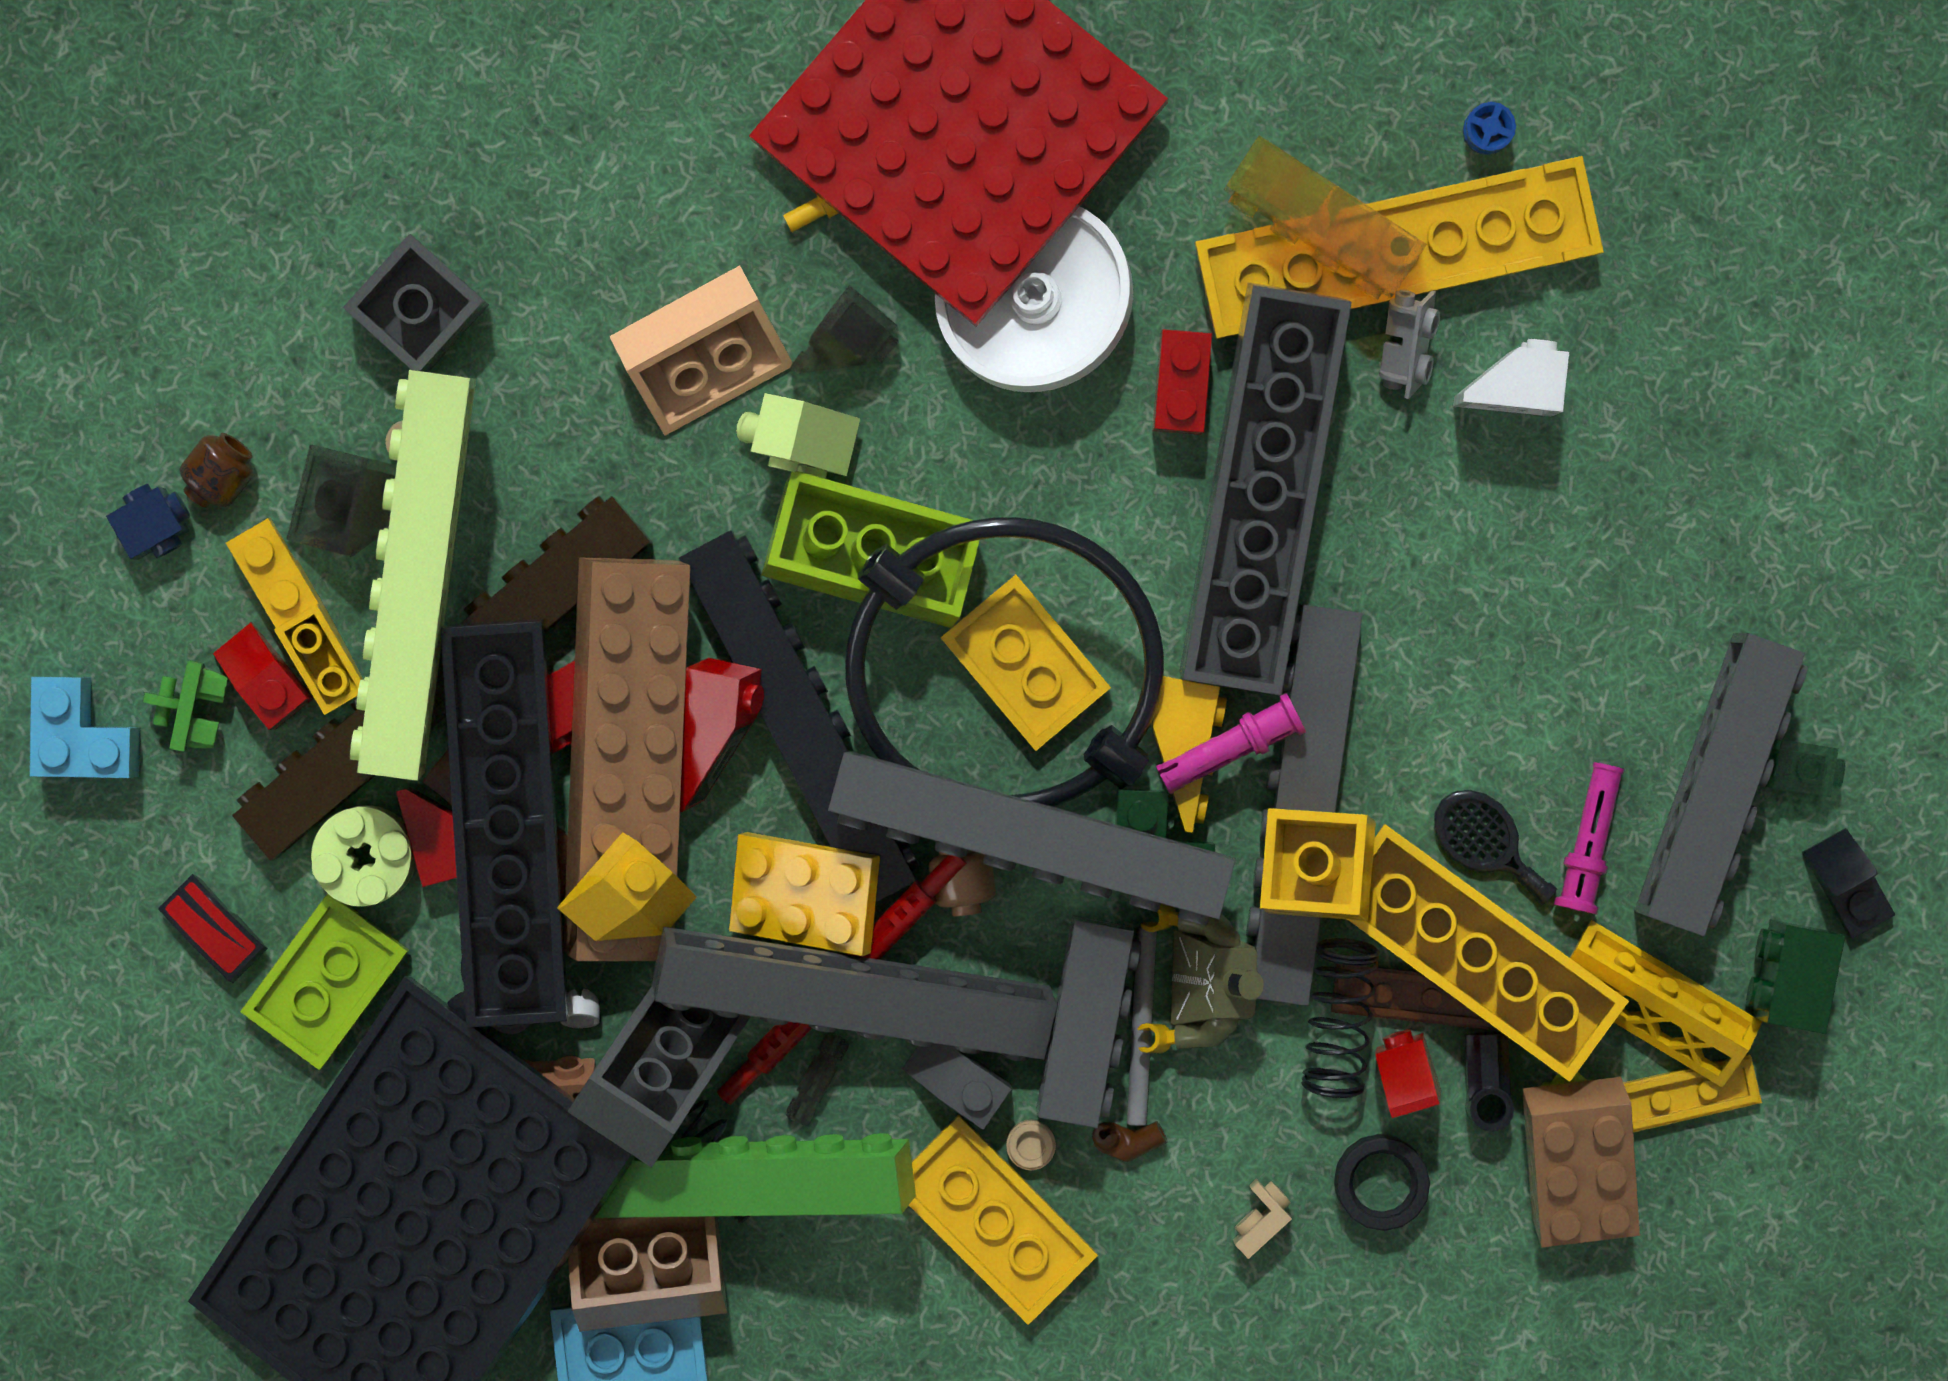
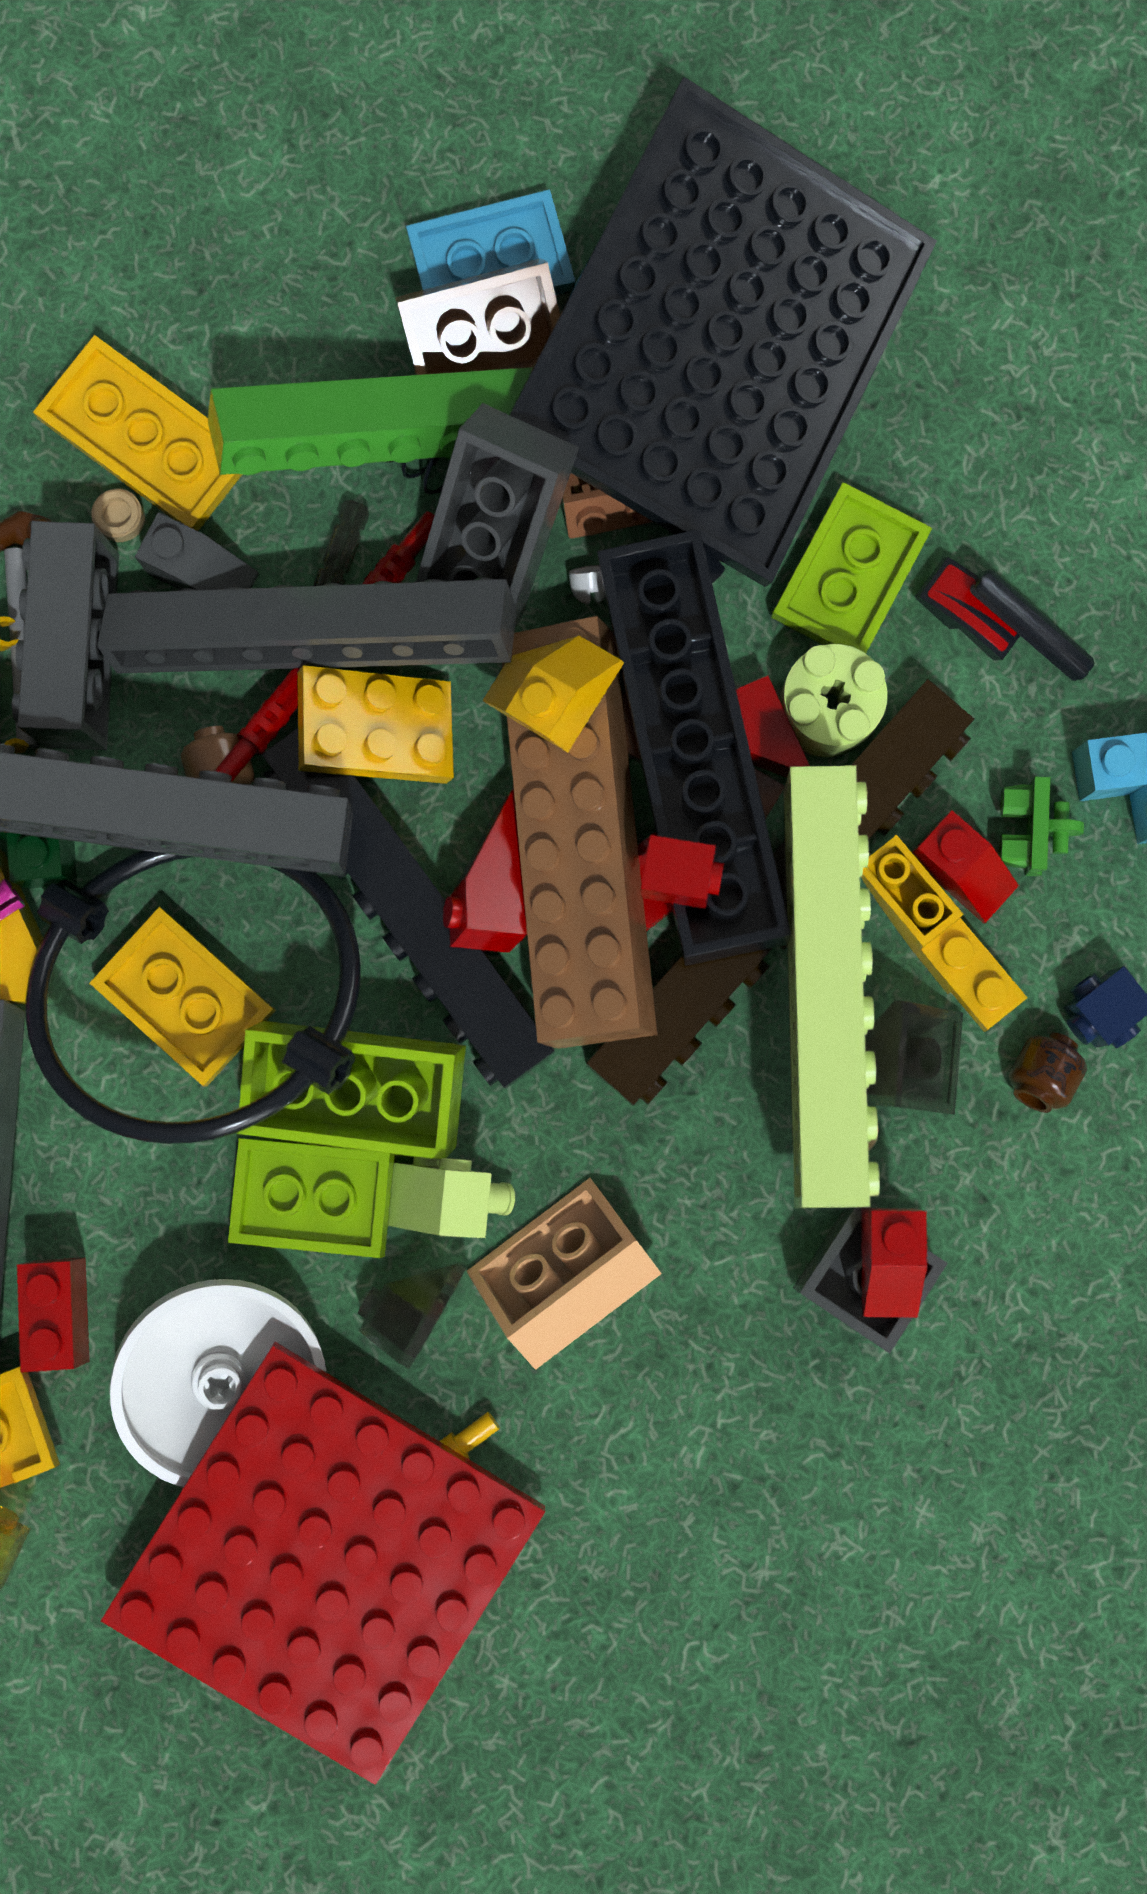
camera: 170 degrees right, 5 degrees down
none -> lime plate [228,1138,395,1258]
none -> red brick [641,835,724,909]
none -> red slope [862,1208,927,1318]
none -> black axle [970,569,1095,681]

